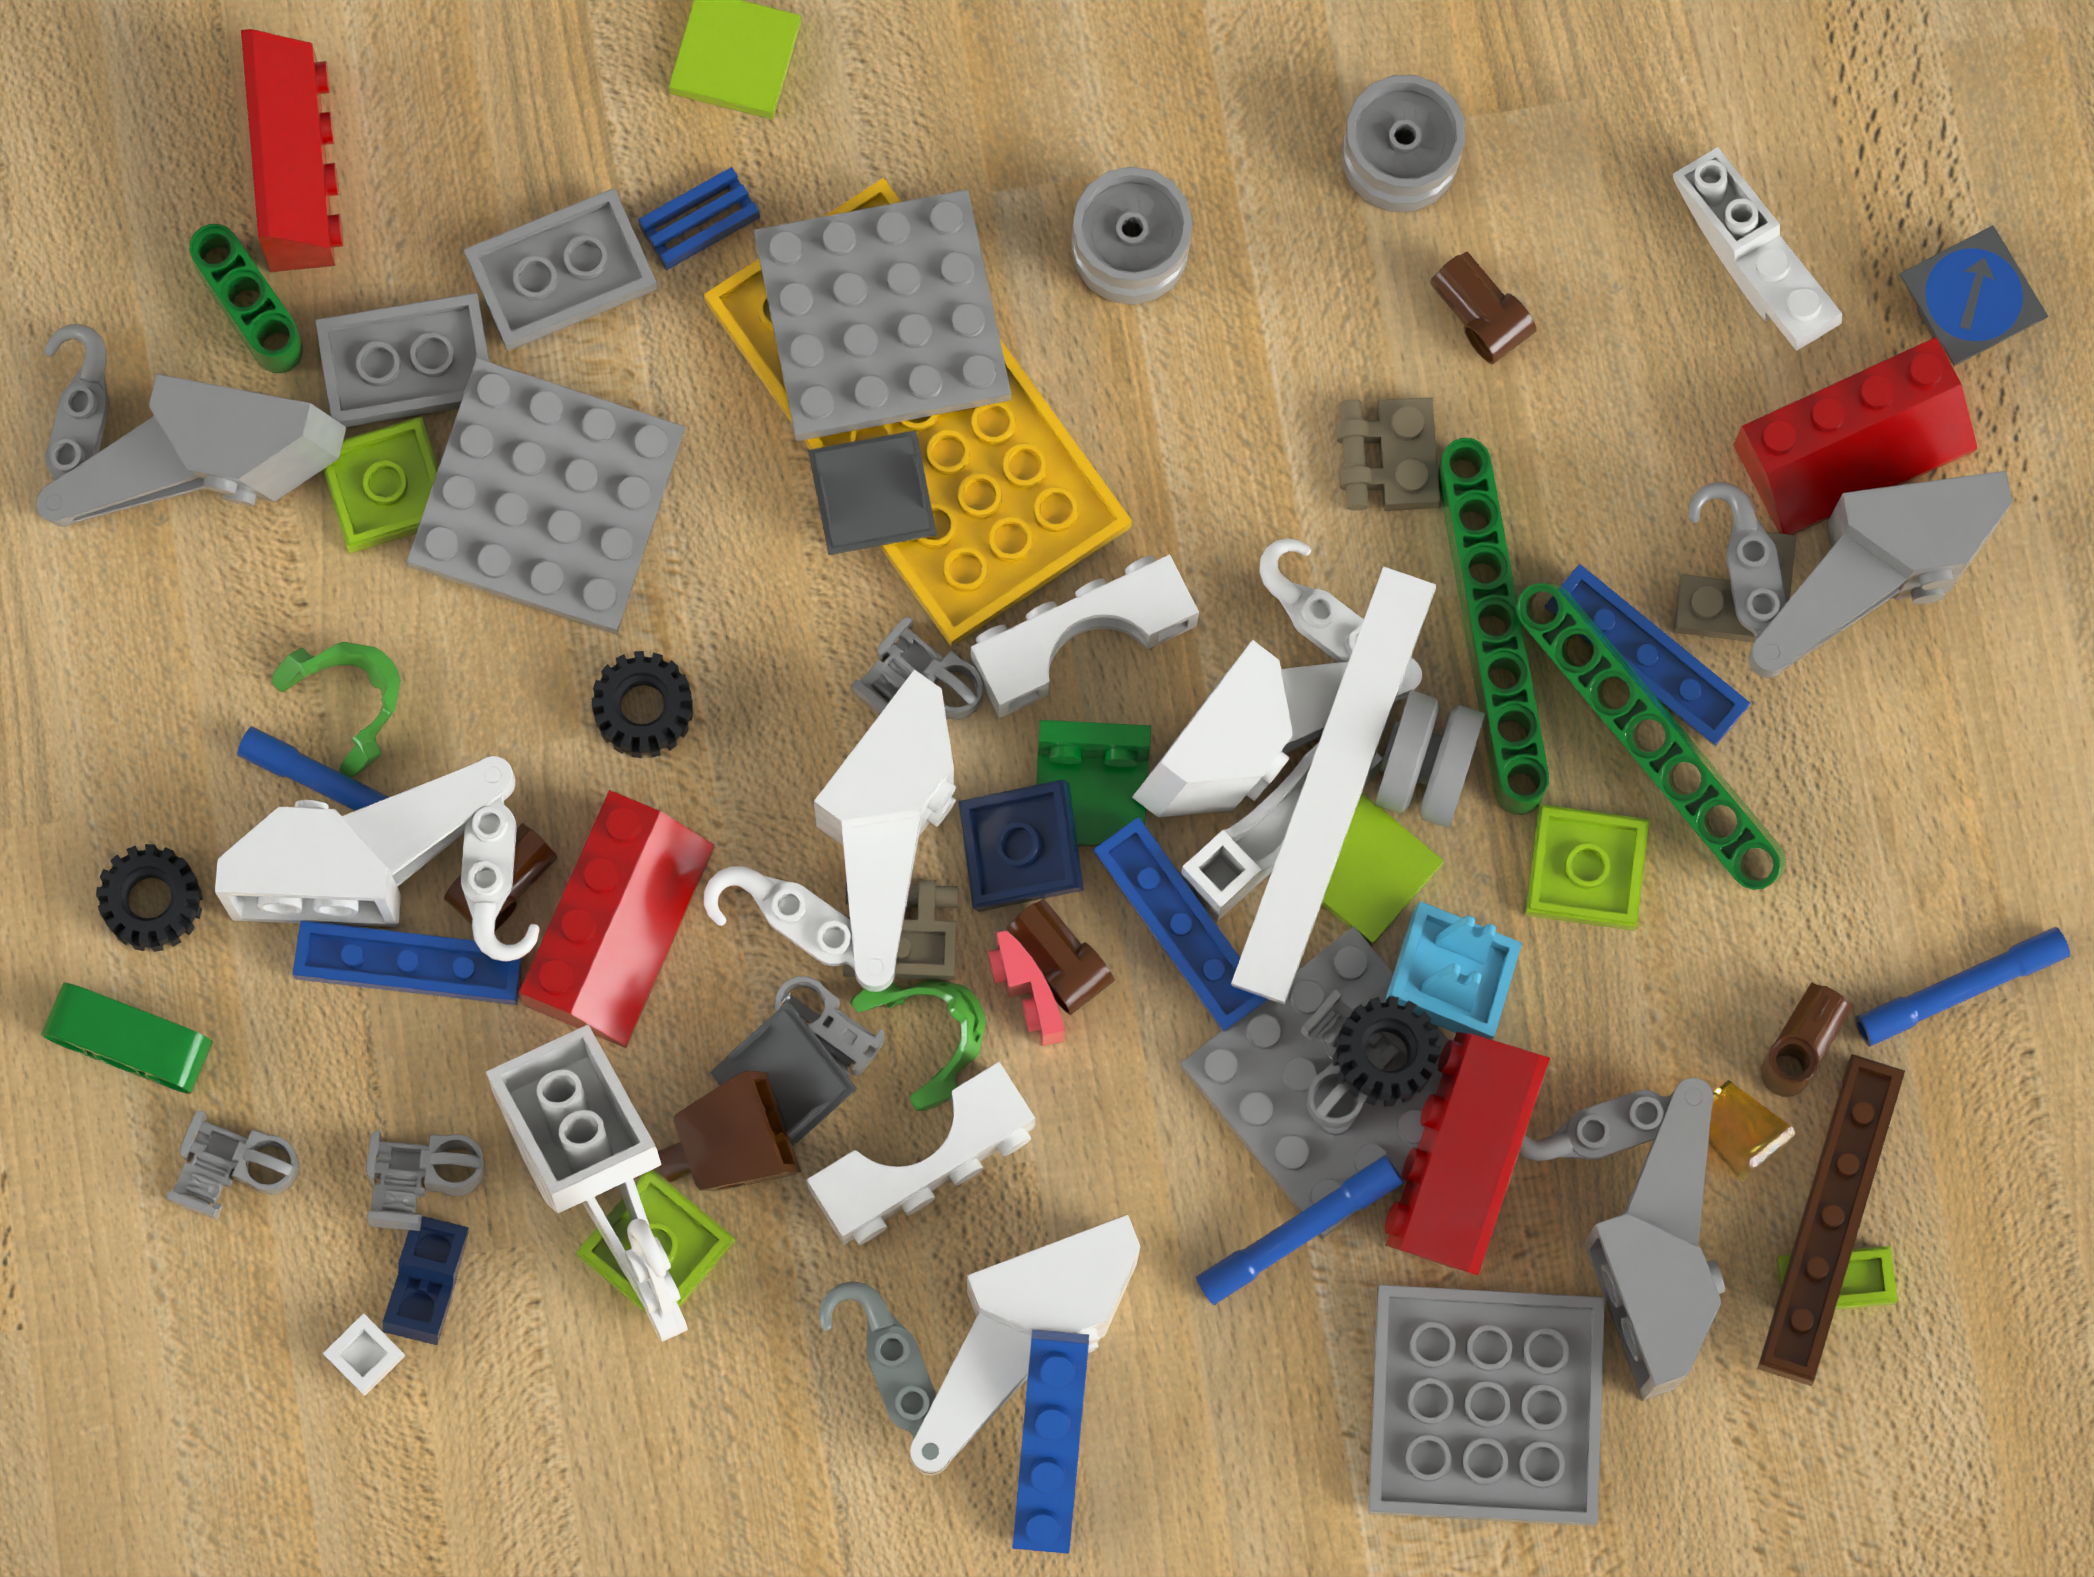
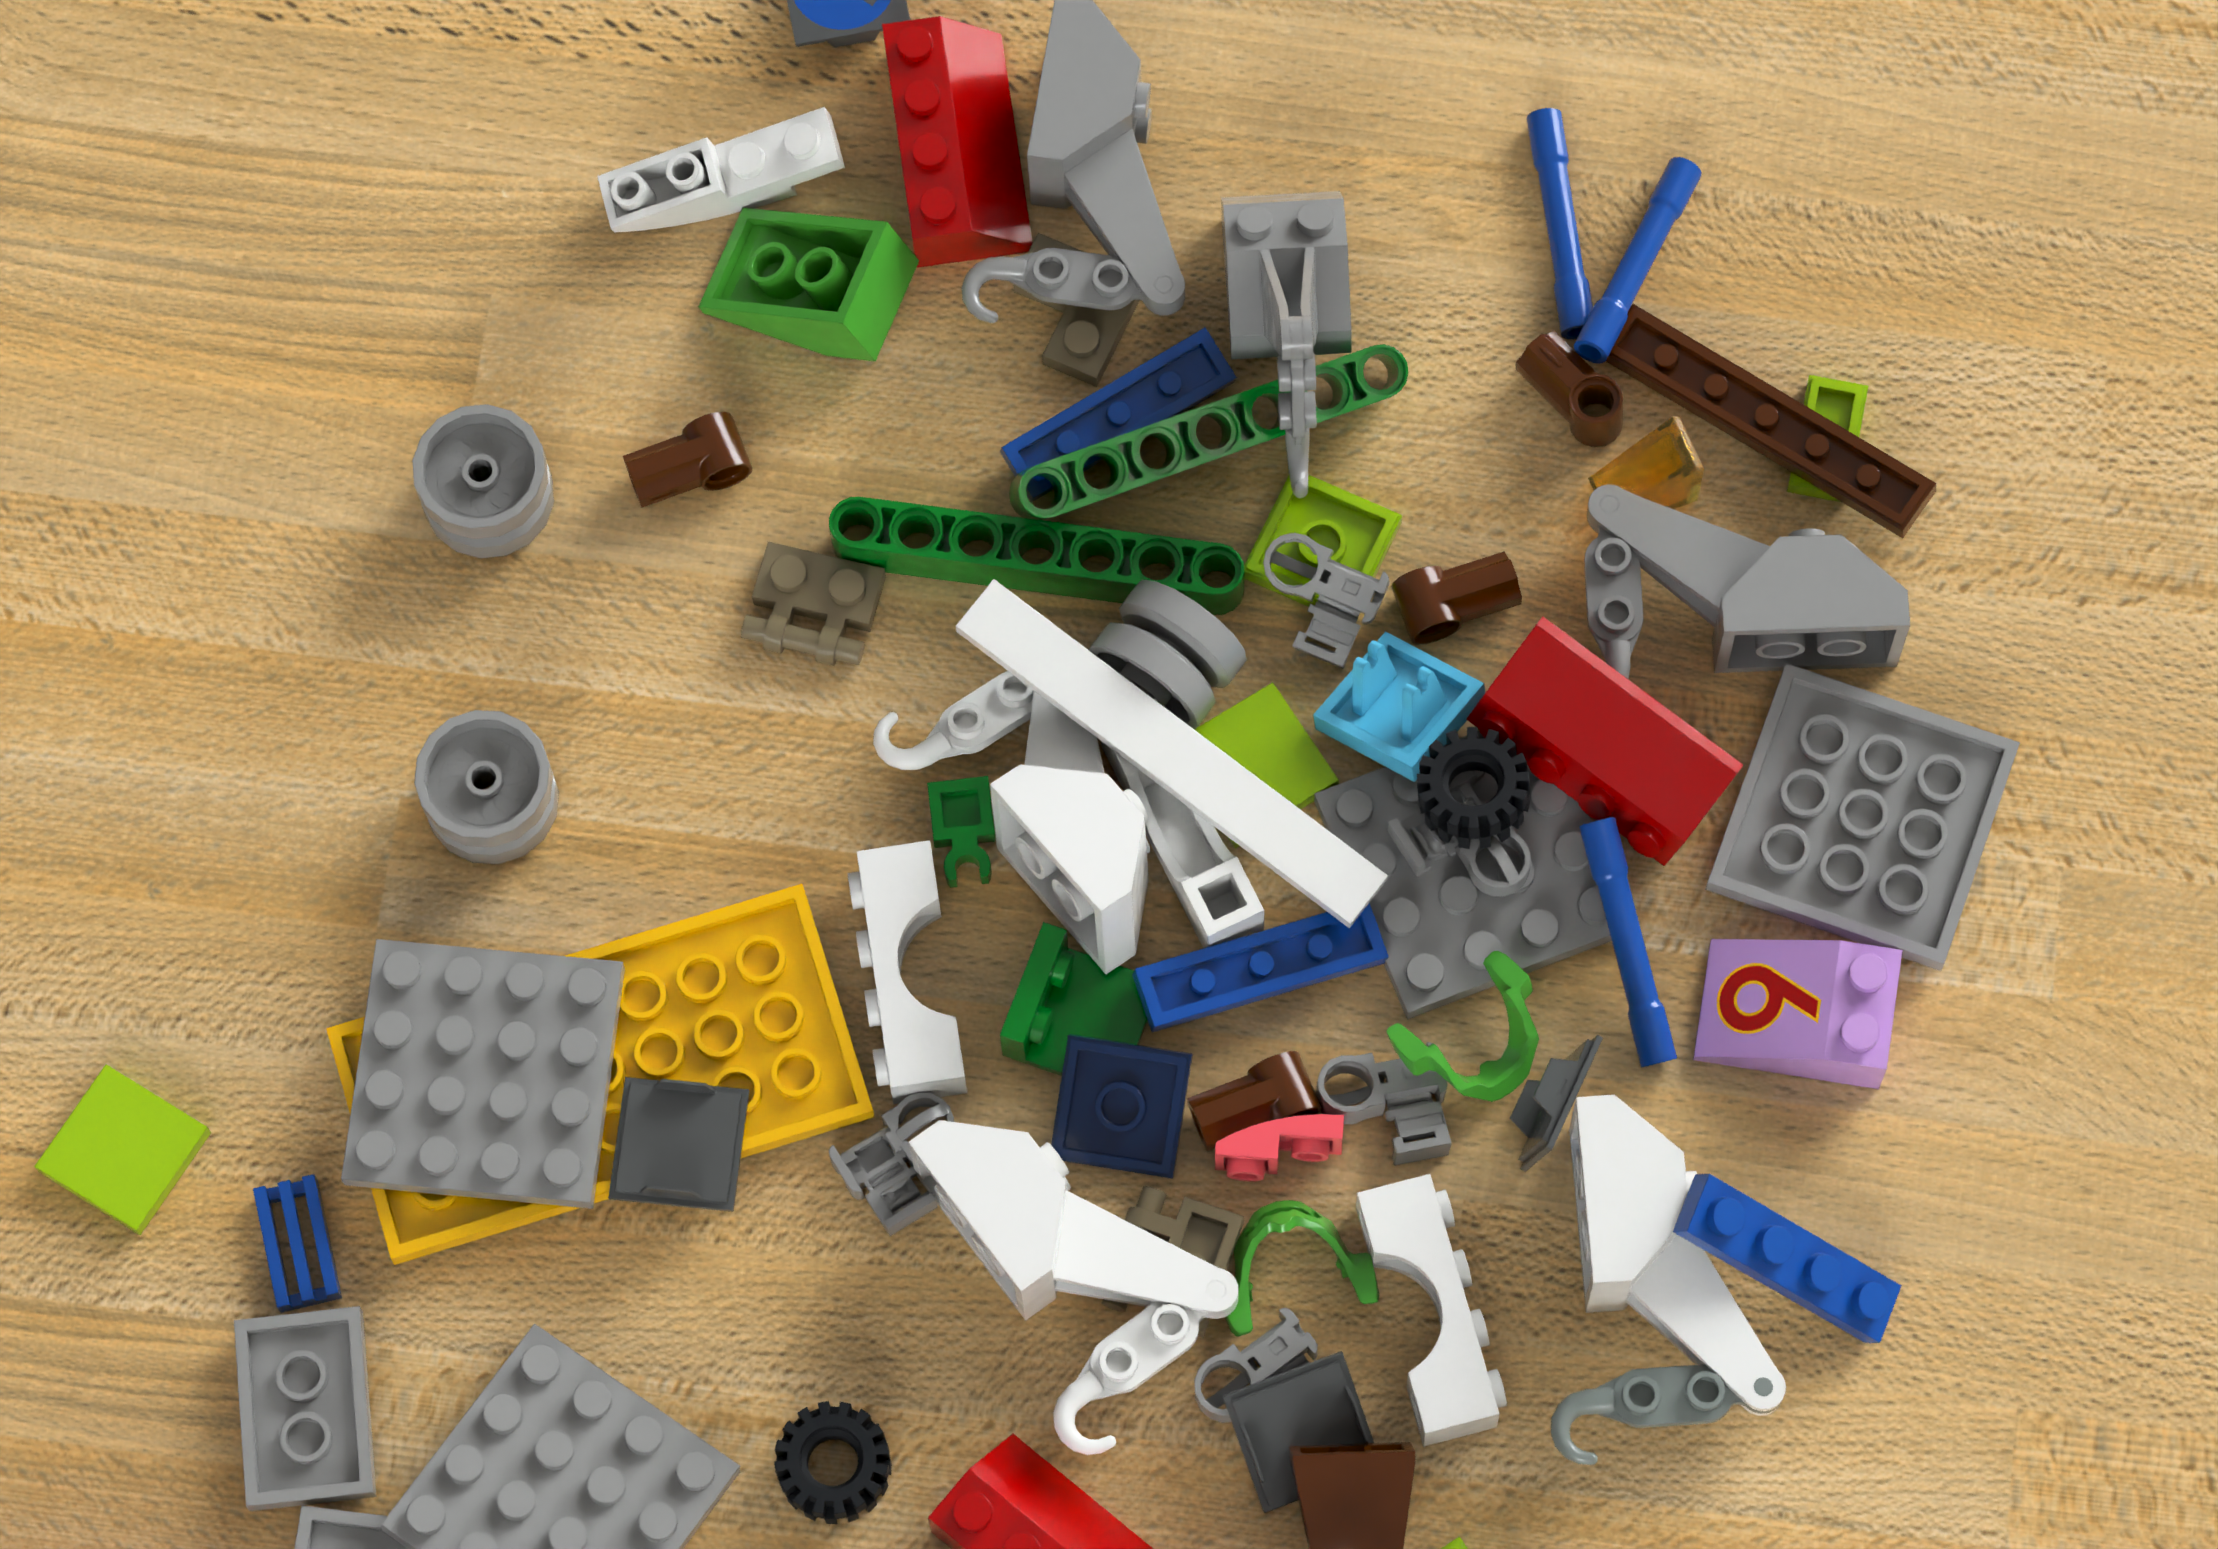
camera: 65 degrees left, 5 degrees down
none -> bright green slope [698,208,919,361]
none -> green plate [927,776,996,888]
none -> light grey slope [1221,191,1352,498]
none -> light grey piece [1263,533,1390,669]
none -> light grey piece [1315,1042,1451,1166]
none -> bright green helmet [1386,950,1539,1102]
none -> reddish brown piece [1391,551,1522,645]
none -> dark grey piece [1510,1035,1603,1172]
none -> blue piece [1574,157,1702,364]
none -> lavender slope [1693,939,1903,1089]

